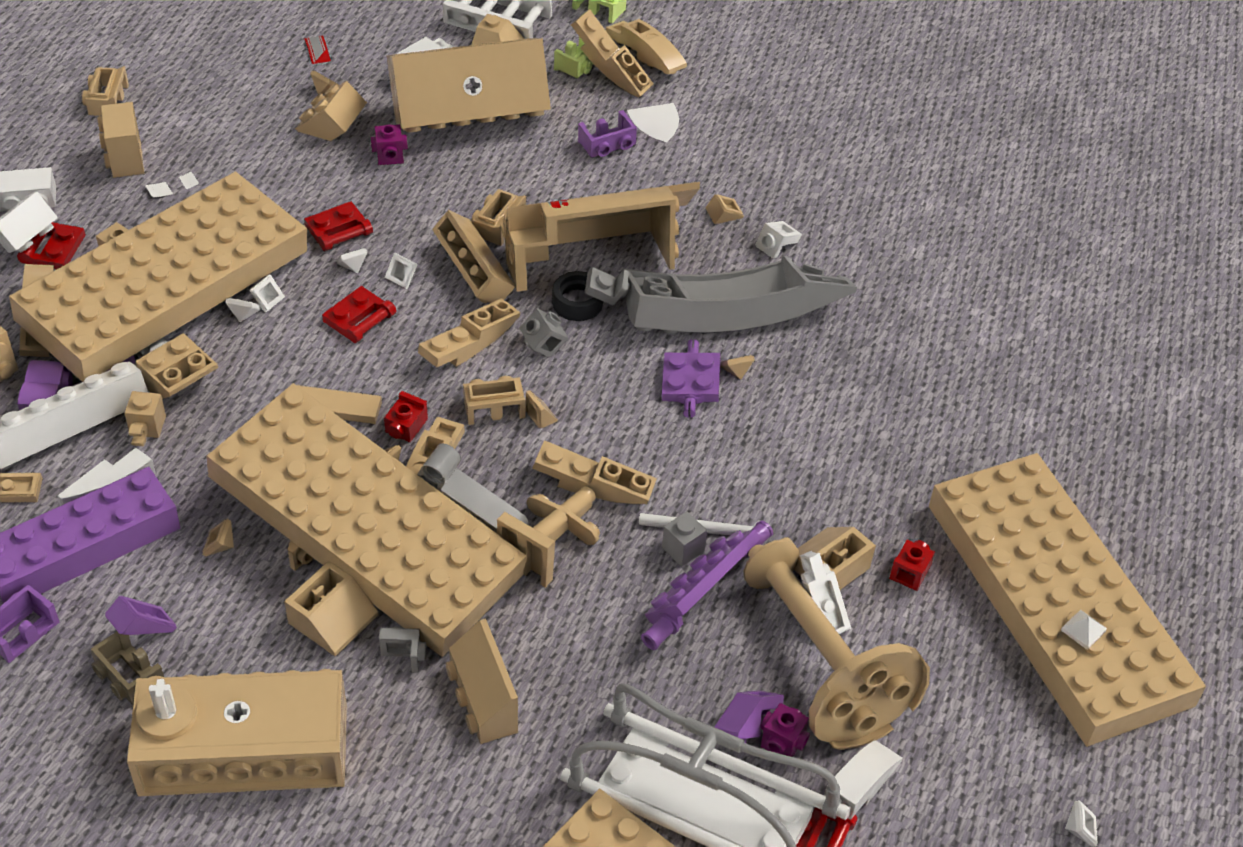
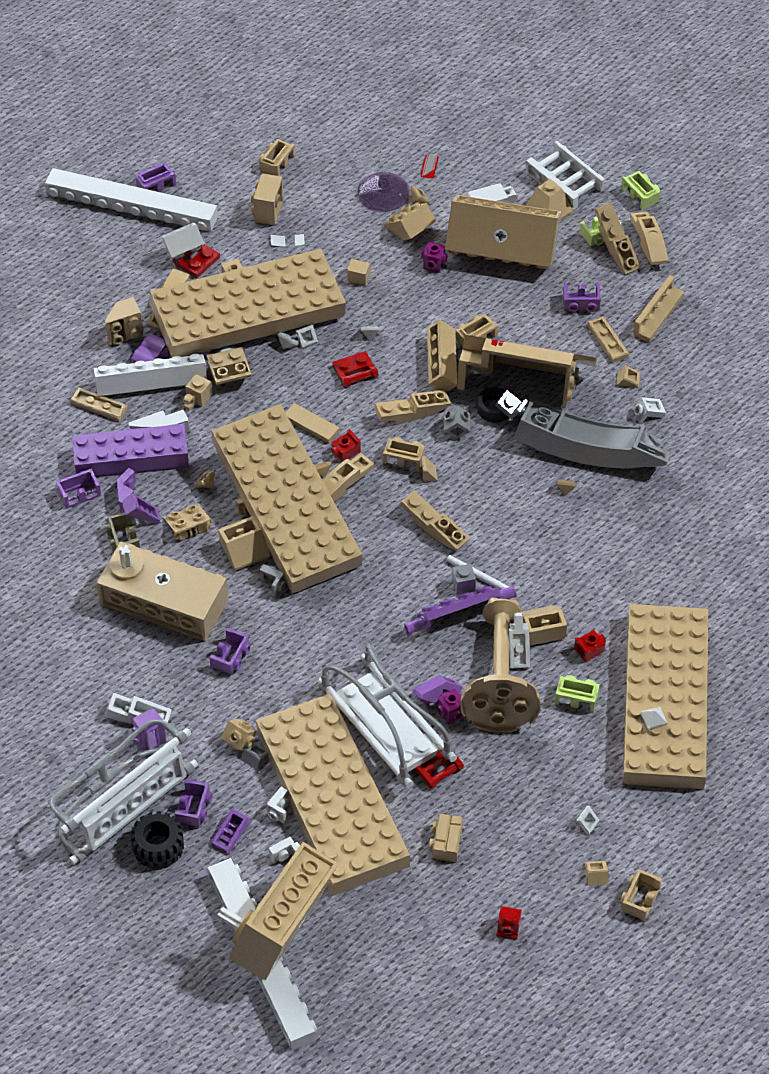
camera: 30 degrees right, 5 degrees up
red plate [304,201,373,252] -> none
white slope [384,253,417,289] -> none
light grey beam [417,443,529,533] -> none
tan slope [445,619,518,744] -> none
tan piece [497,486,600,588] -> none
white sticker [627,103,679,142] -> none
medium lavender plate [662,339,721,418] -> none
white slope [824,740,903,820] -> none
none -> medium lavender slope [117,468,136,513]
none -> tan hinge [163,504,211,541]
none -> medium lavender window [210,628,251,675]
none -> tan piece [347,259,371,286]
none -> clear purple dish [358,172,410,212]
none -> yellowish green window [555,675,600,713]
none -> tan tile [587,316,629,363]
none -> tan fence [634,275,684,343]

